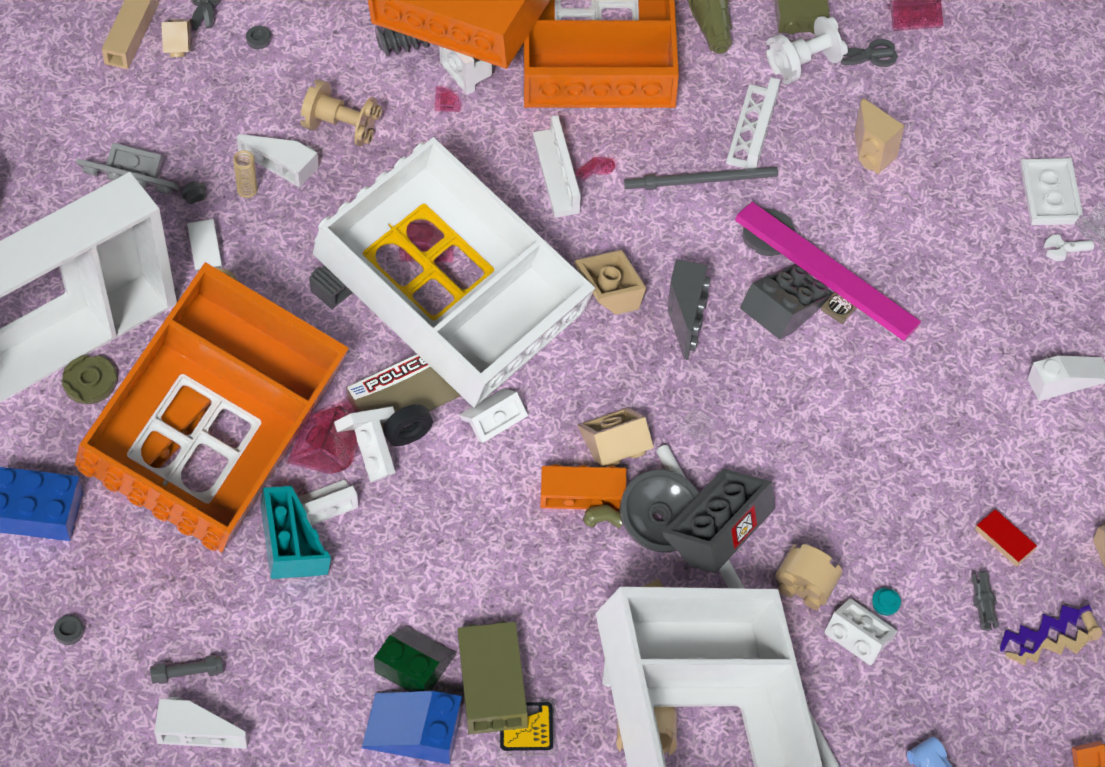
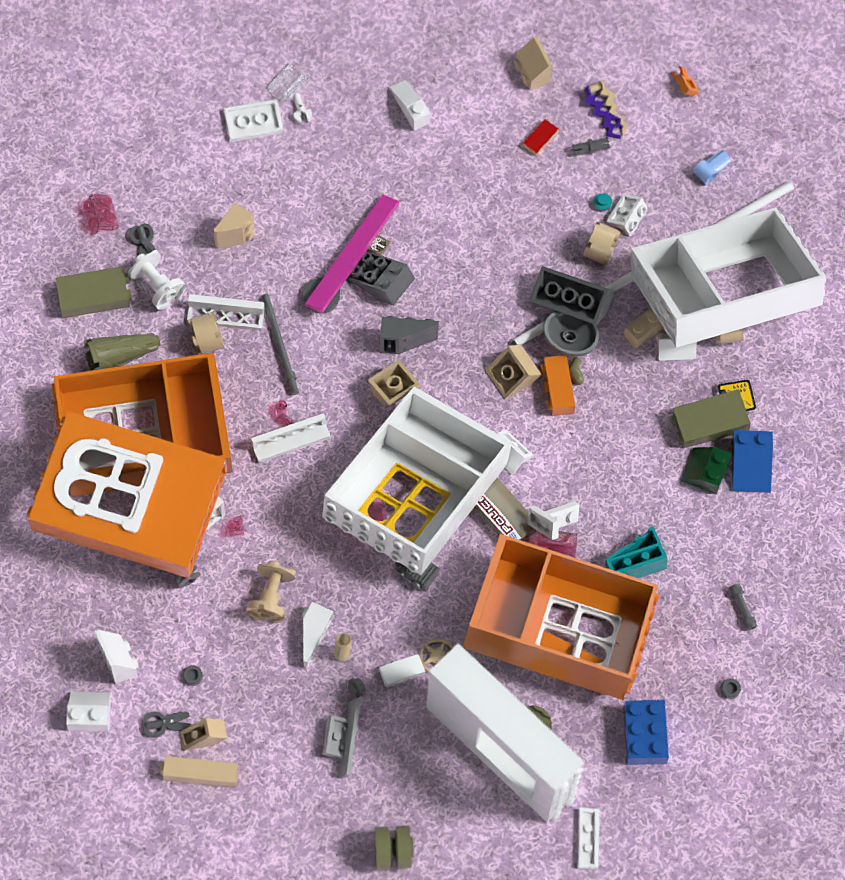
camera: 100 degrees left, 10 degrees up
white slope [154,697,248,749] -> none
white panel [298,480,358,526] -> none
black tyre [383,404,433,446] -> none
none -> tan brick [188,312,224,355]

